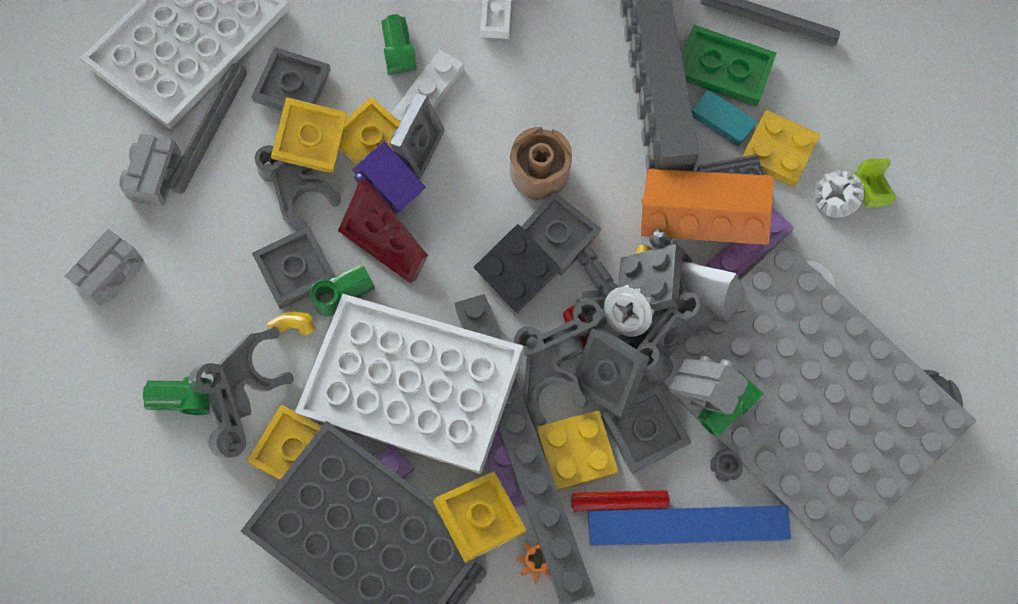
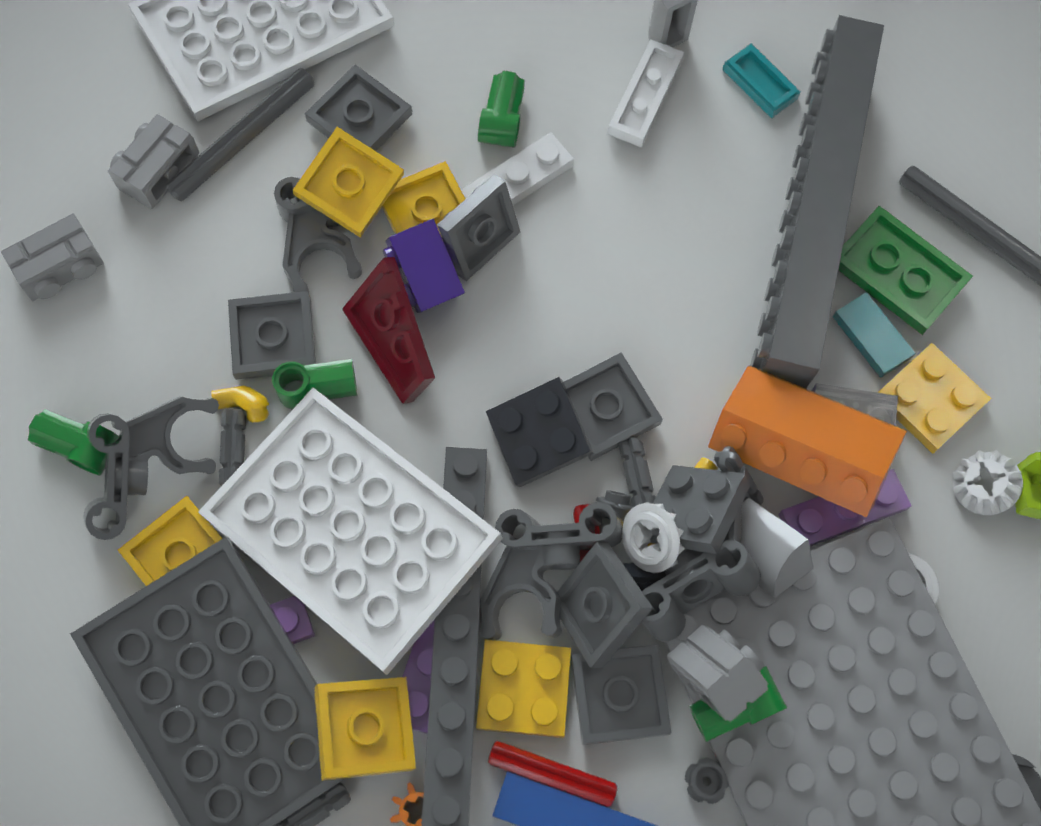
camera: 20 degrees right, 0 degrees up
medium nougat brick [510,127,572,200] -> none
none -> dark grey axle [219,409,246,486]

